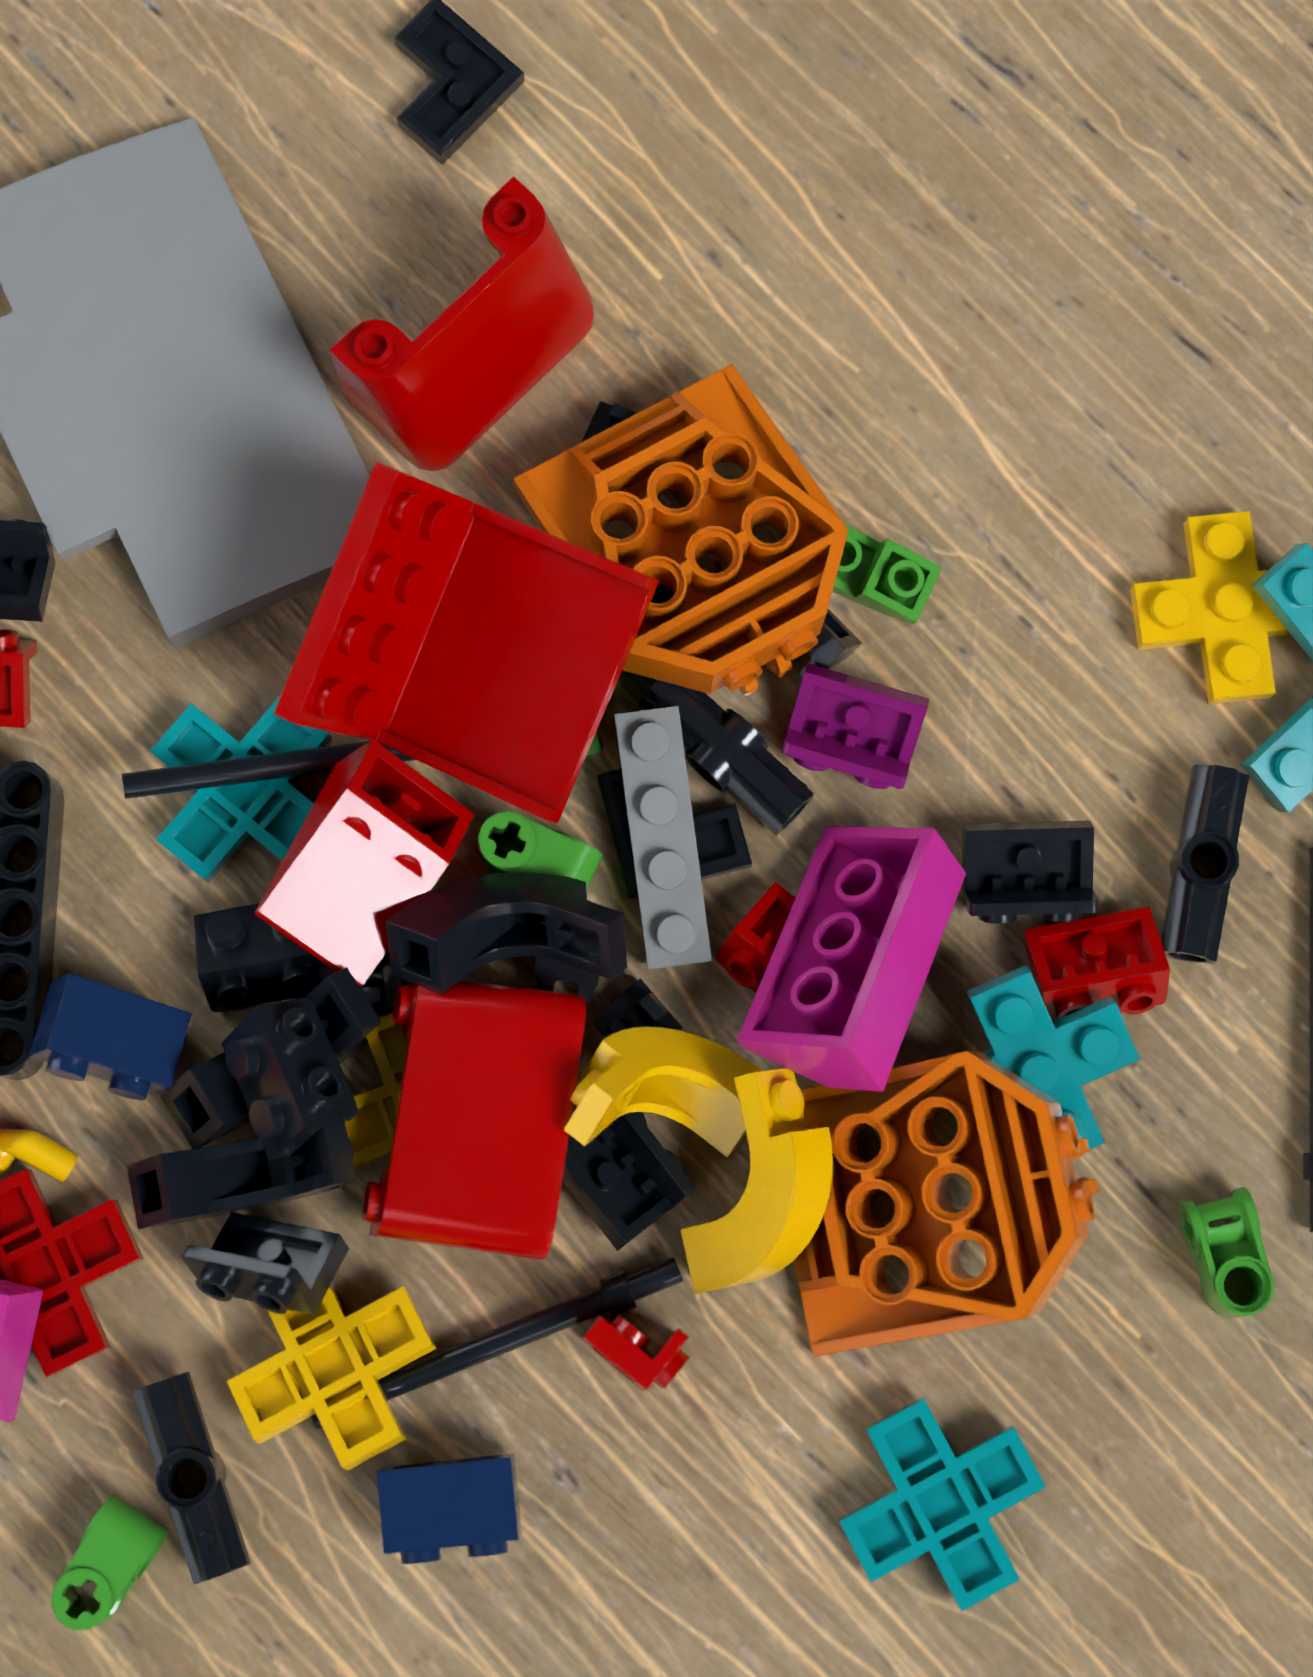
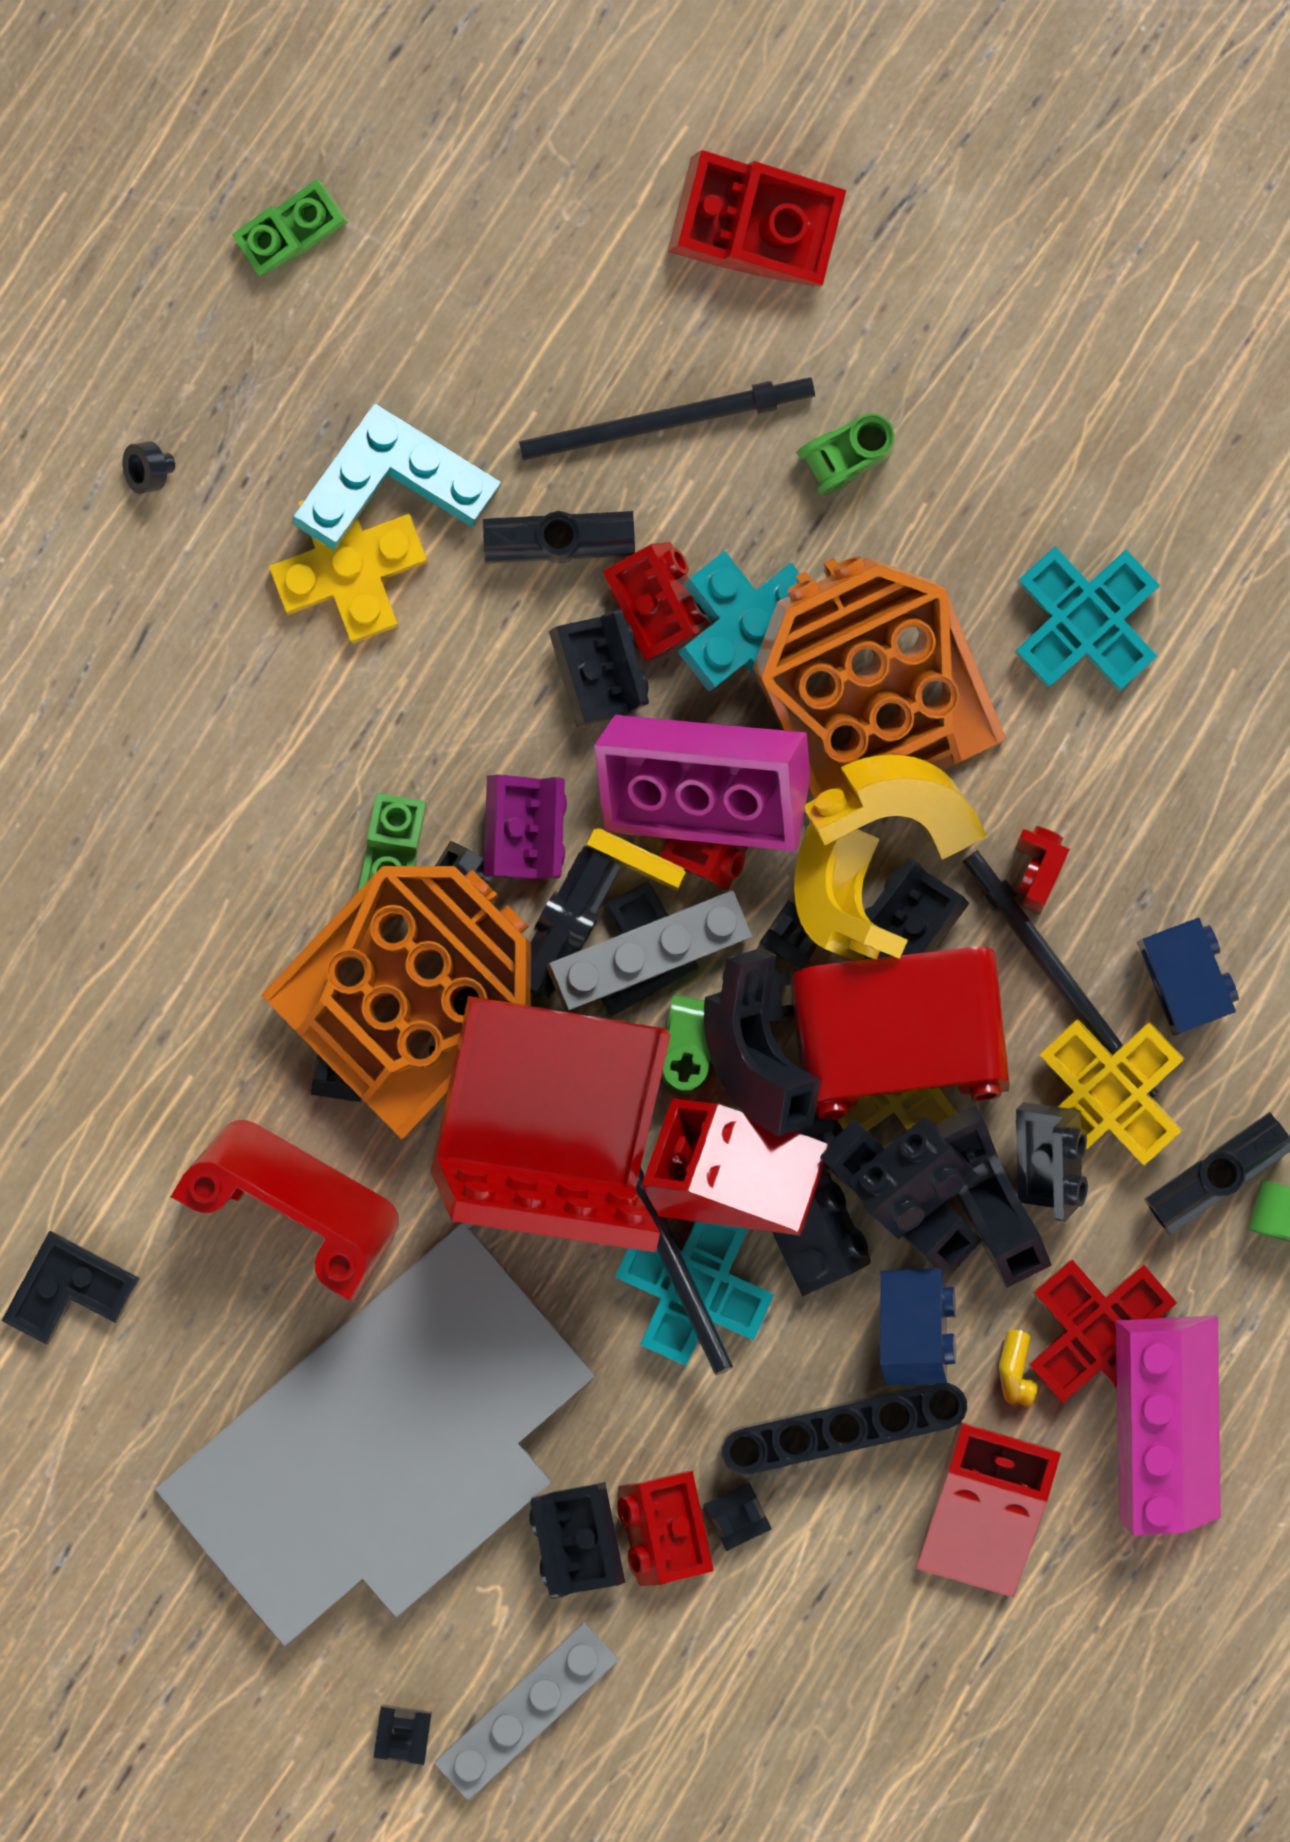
camera: 105 degrees left, 5 degrees up
none -> yellow tile [587,828,686,892]

